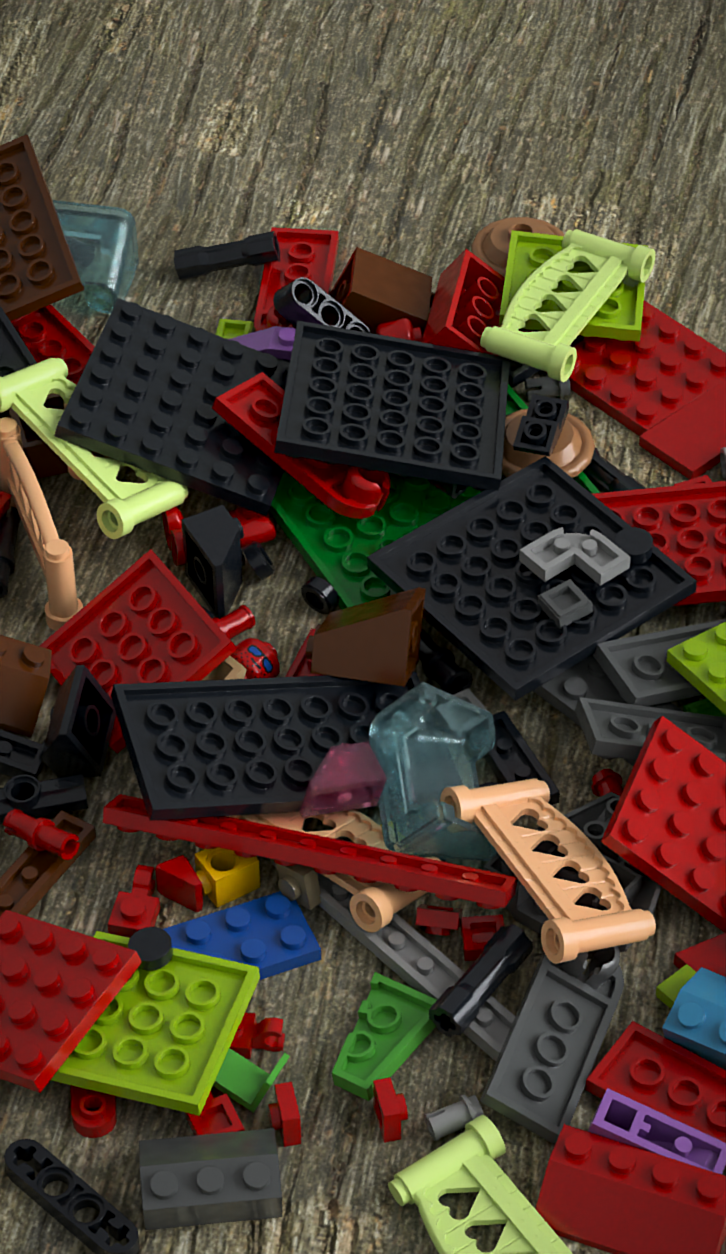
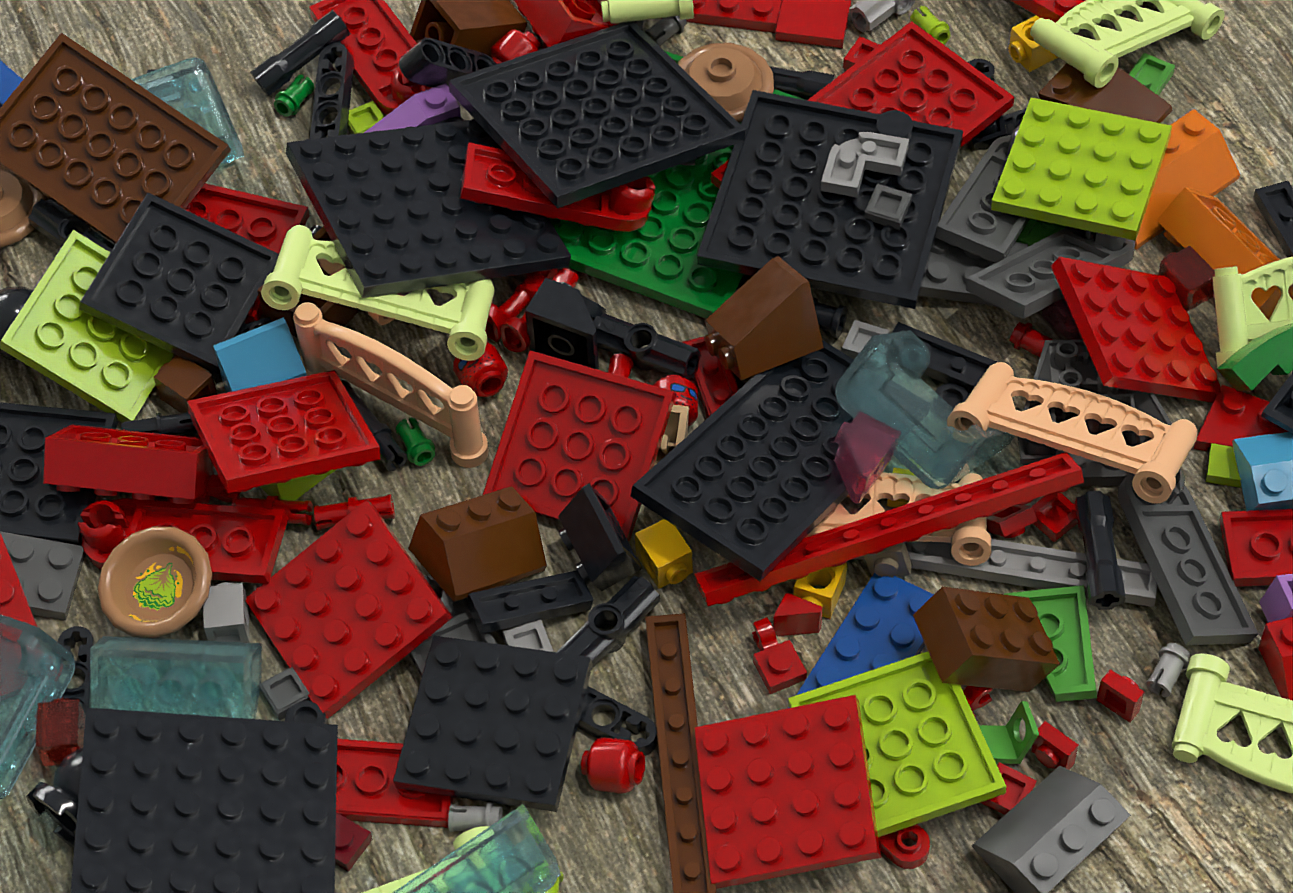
camera: 35 degrees left, 10 degrees up
red pin [3,809,80,860] -> none
black tile [128,927,173,971] -> none
black tile [301,576,339,614] -> none
black slope [513,394,569,457] -> none
none -> green pin [274,75,315,117]
none -> black beam [310,43,354,139]
none -> green pin [395,417,435,466]
none -> red head [453,342,508,397]
none -> black piece [593,313,701,379]
none -> yellow brick [635,519,693,589]
none -> reddish brown brick [913,586,1060,692]

